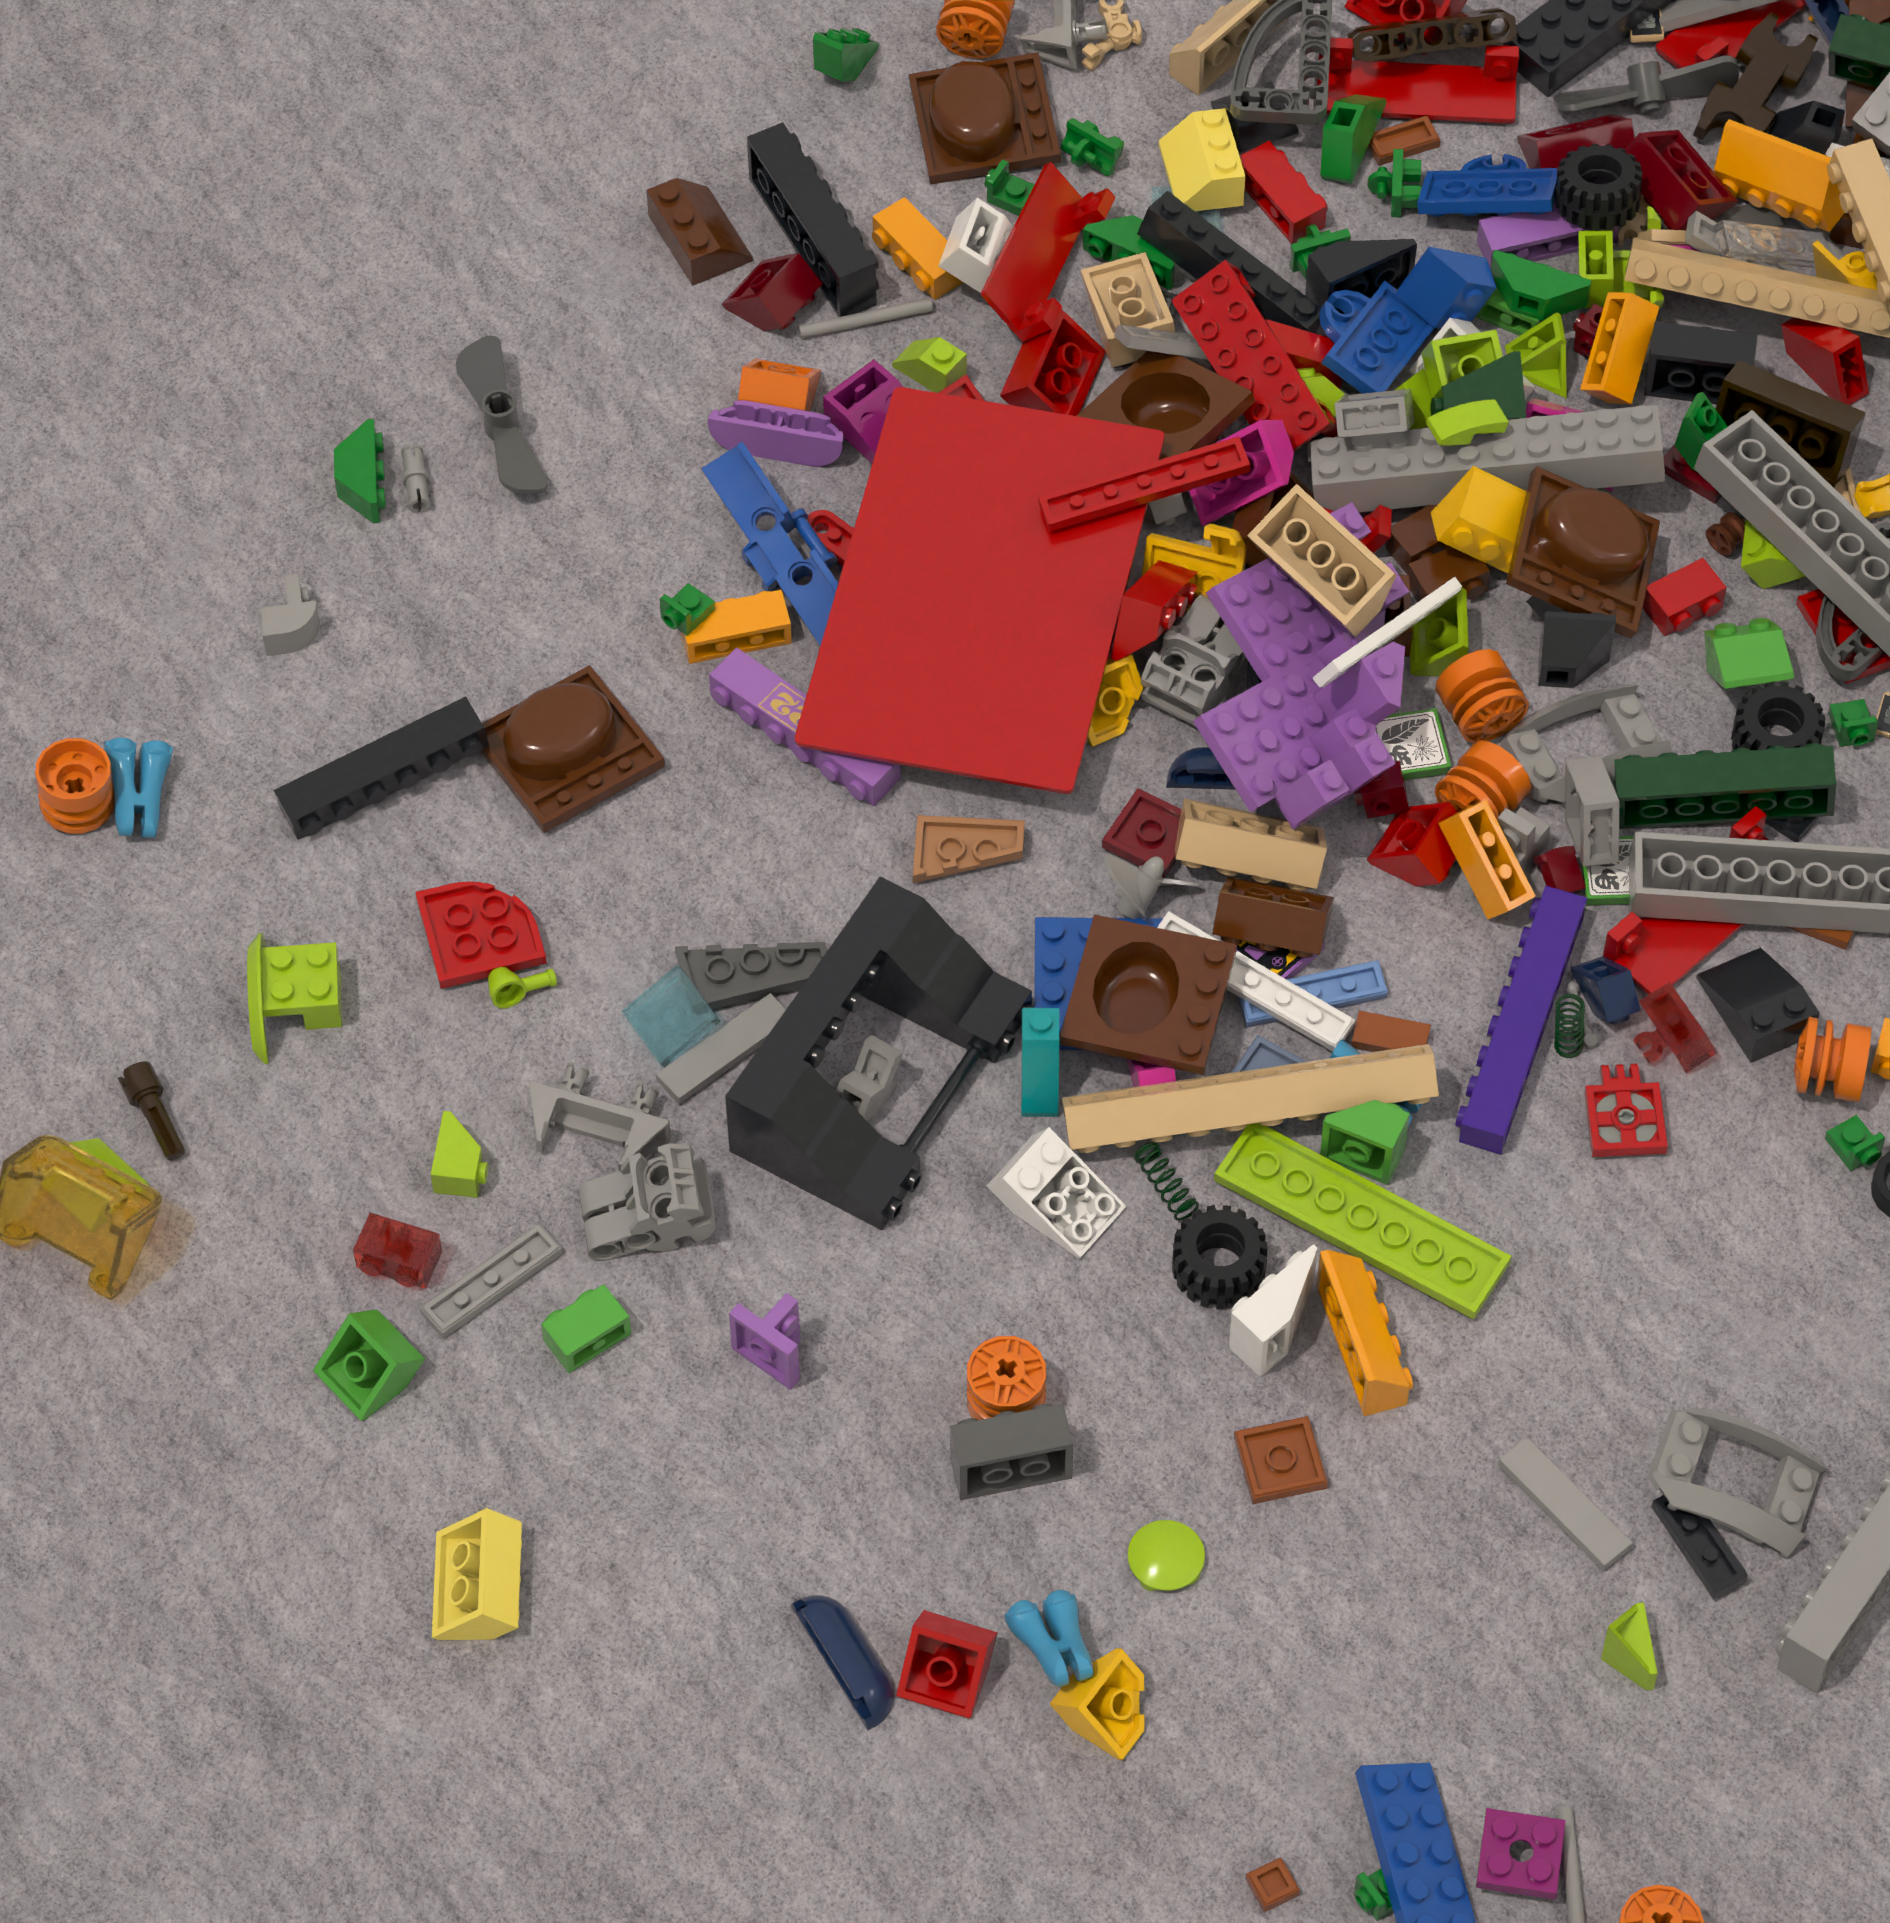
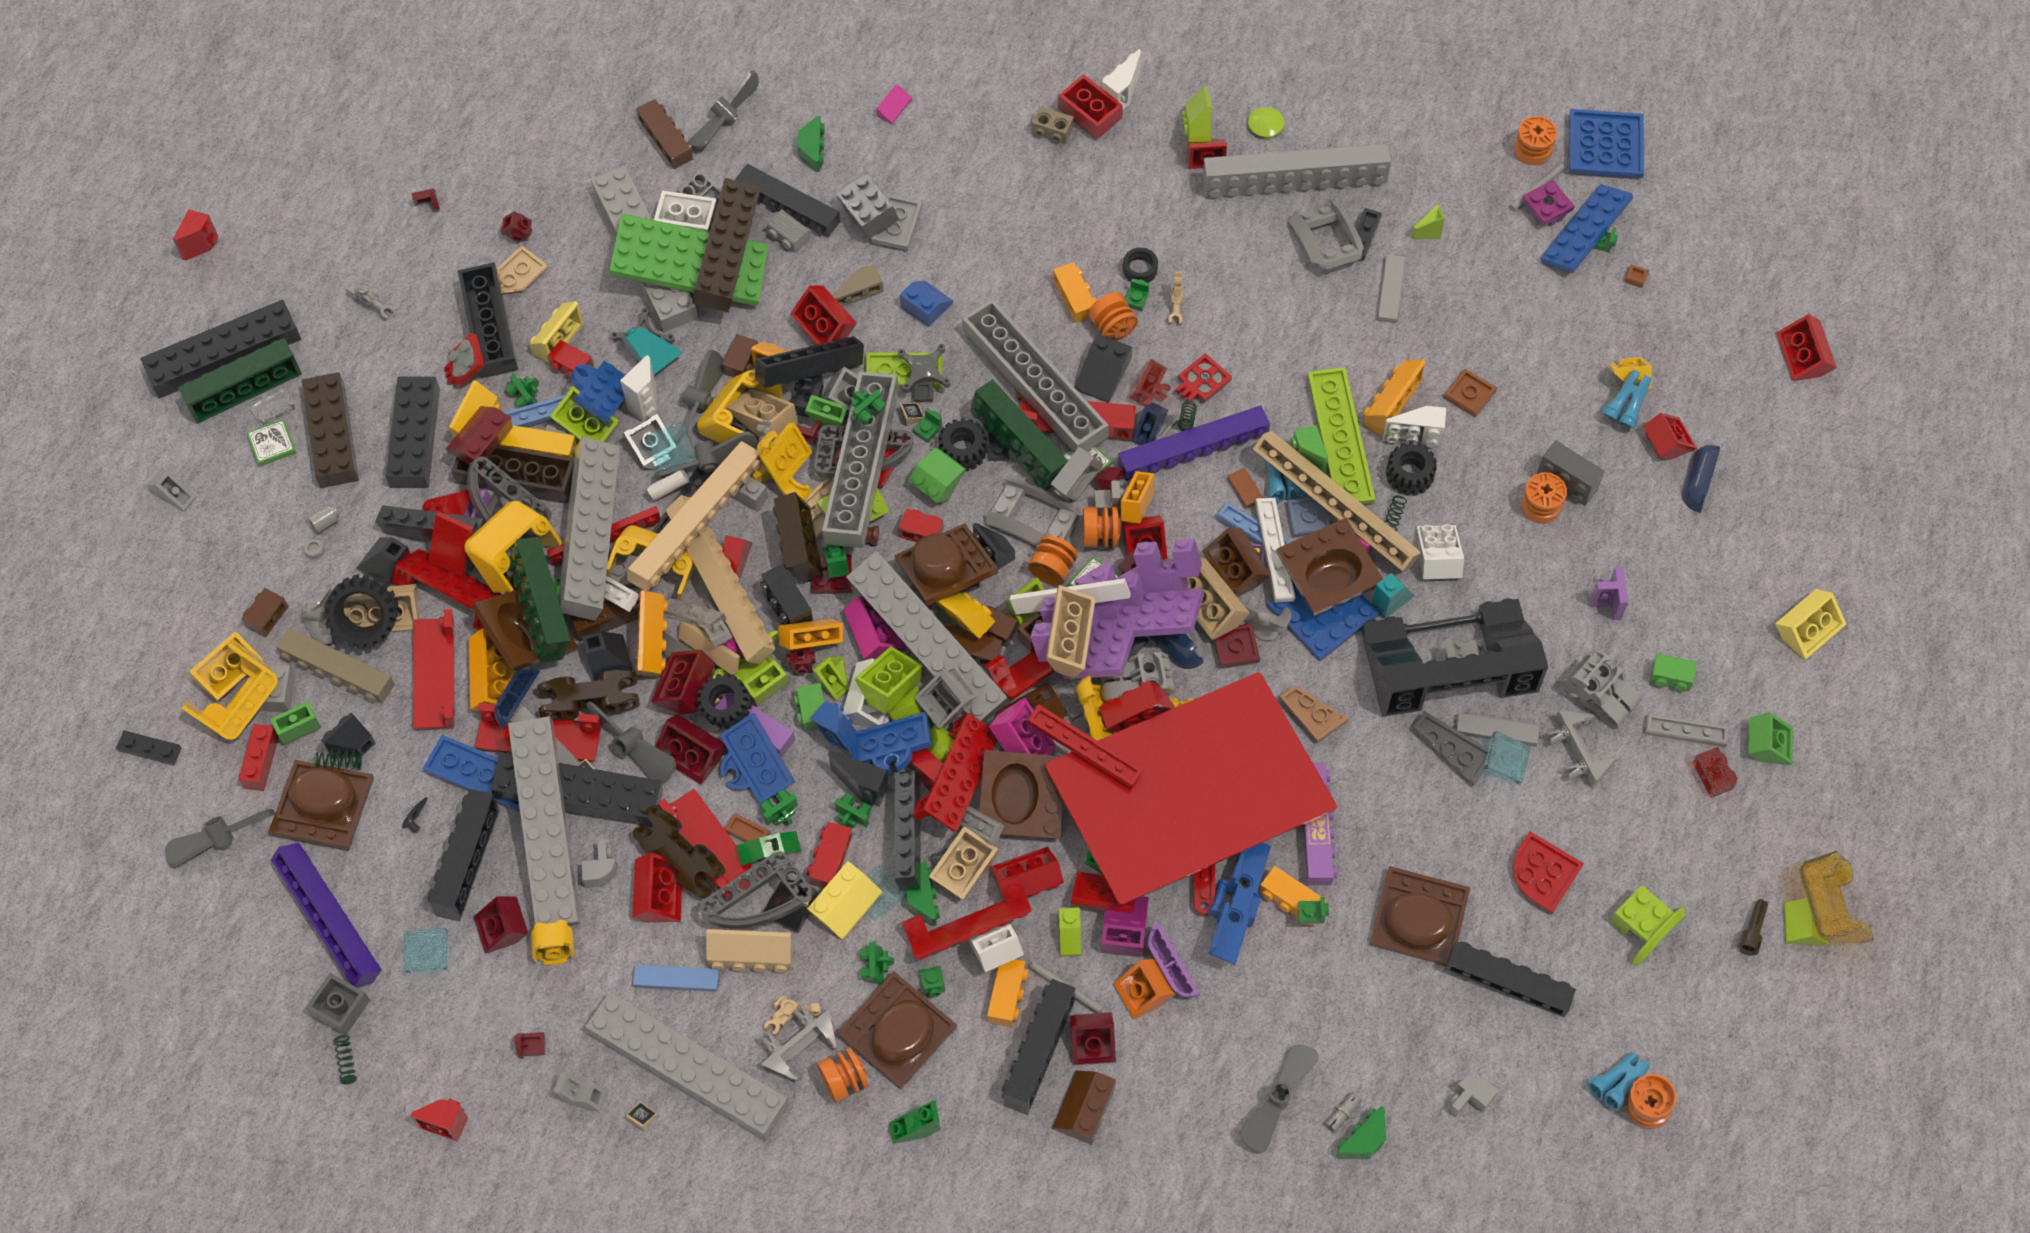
camera: 130 degrees left, 5 degrees up
lime slope [431,1111,489,1198] -> none
lime bar [488,967,557,1009] -> none
lime dish [1128,1520,1205,1591] -> none
lime slope [1426,399,1509,446] -> none
dark green slope [1430,351,1526,420] -> none
green slope [1491,250,1592,321] -> none
none -> tan piece [1168,271,1183,325]

